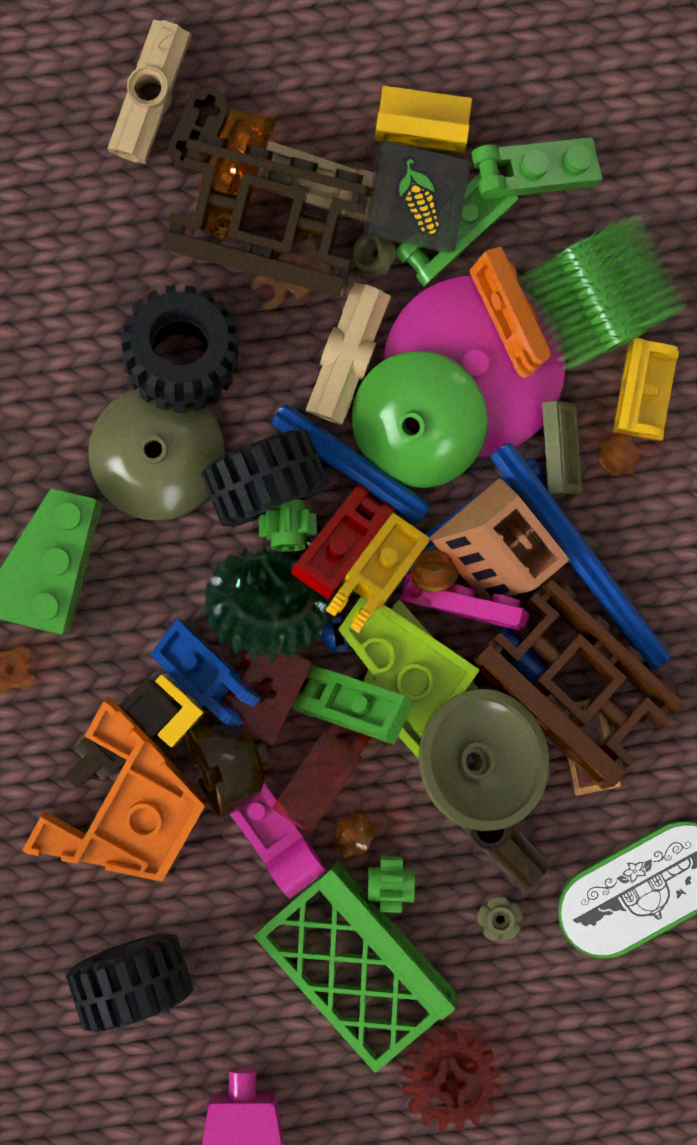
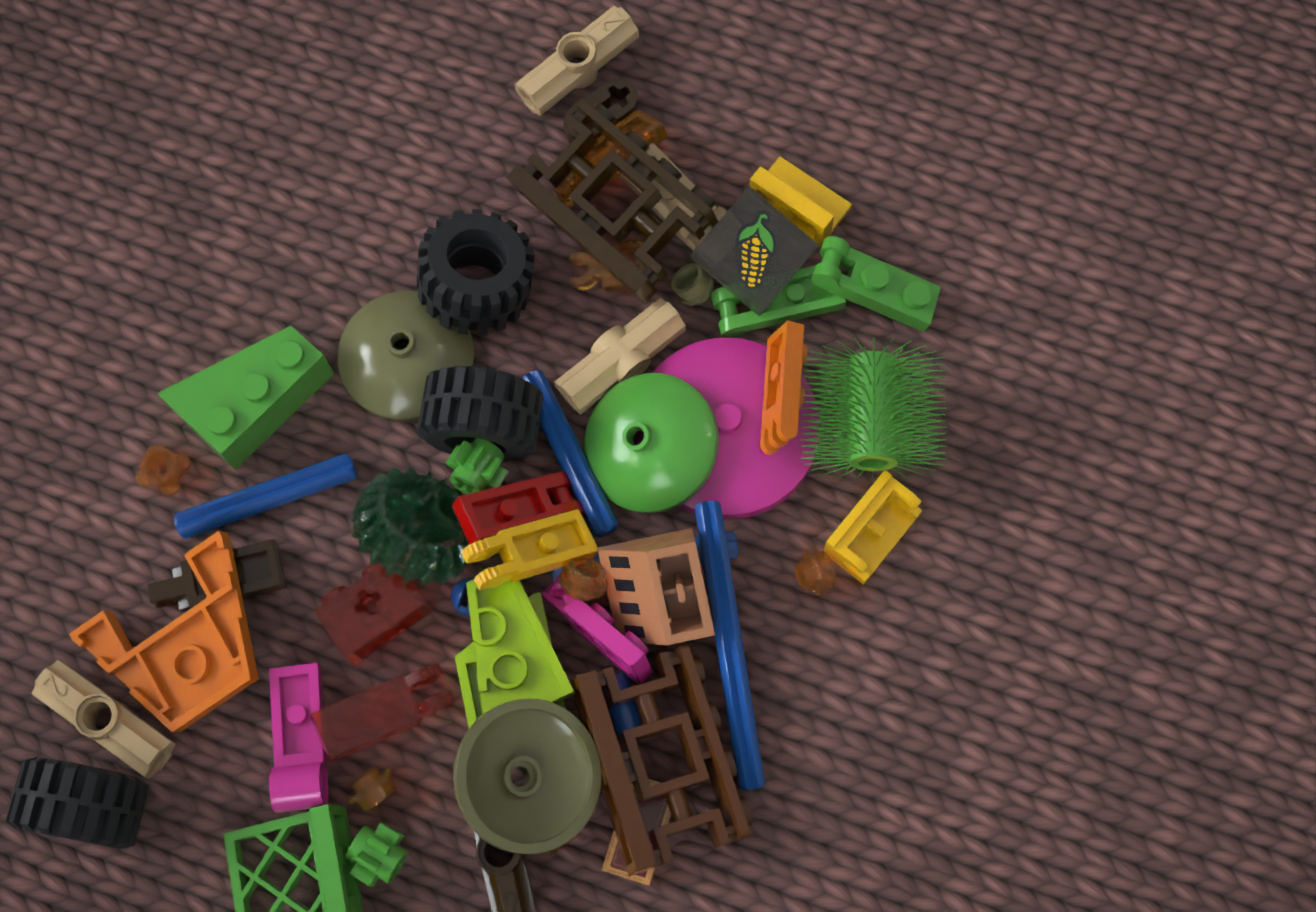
camera: 30 degrees right, 15 degrees down
blue hinge [150,619,261,727] -> none
yellow panel [155,673,209,748] -> none
dark brown cylinder [186,721,270,817] -> none
bright green plate [291,665,414,745] -> none
olive tile [542,401,582,495] -> none
none -> tan piece [31,660,176,779]
none -> blue axle [174,454,357,539]

